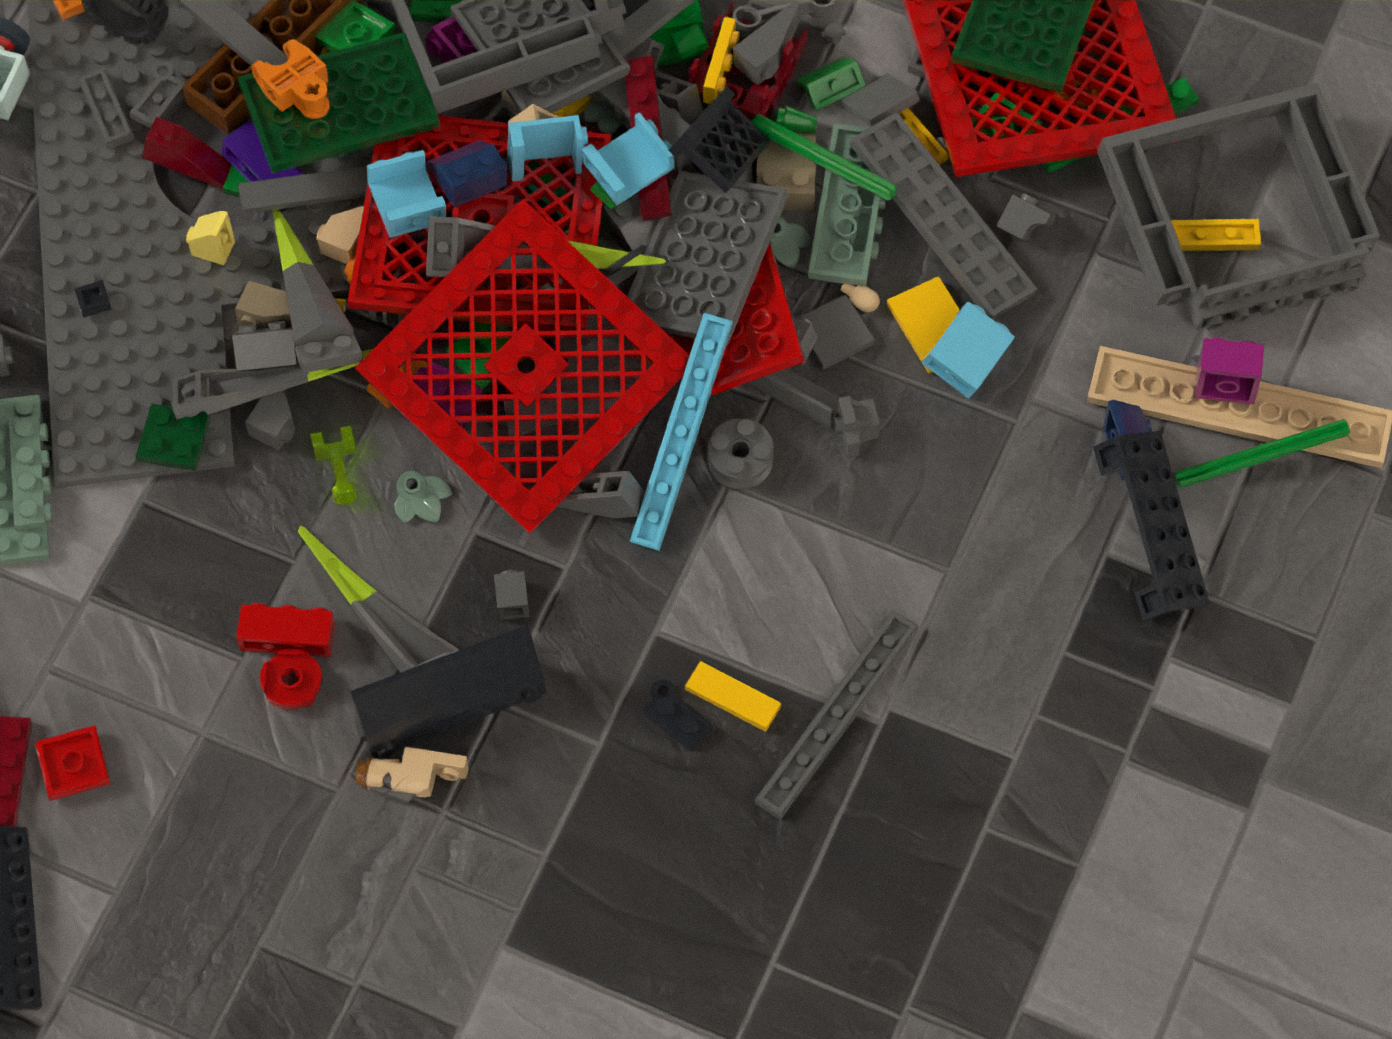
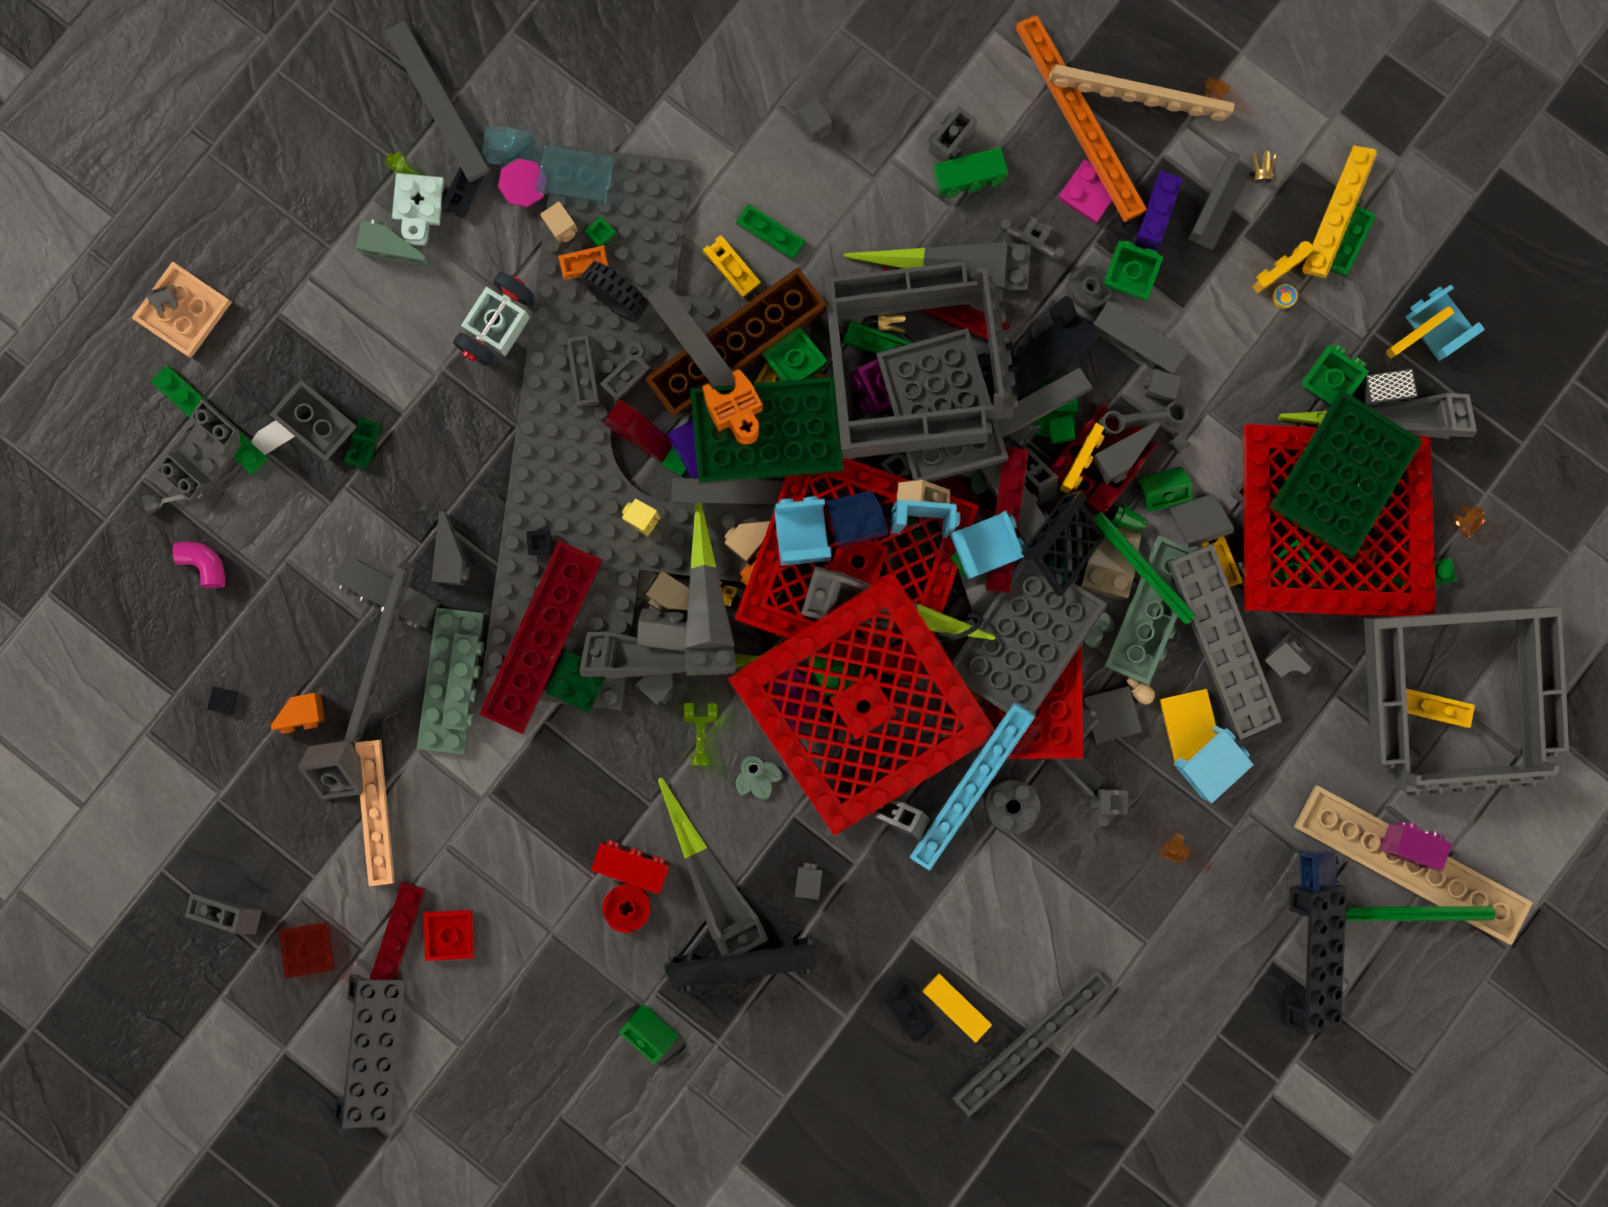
camera: 15 degrees right, 20 degrees up
tan plate [355,747,469,803] -> none
none -> dark red plate [479,541,603,734]
none -> green panel [618,1004,678,1065]
none -> clear orange tile [1159,833,1191,863]
none -> clear orange tile [1453,506,1485,538]

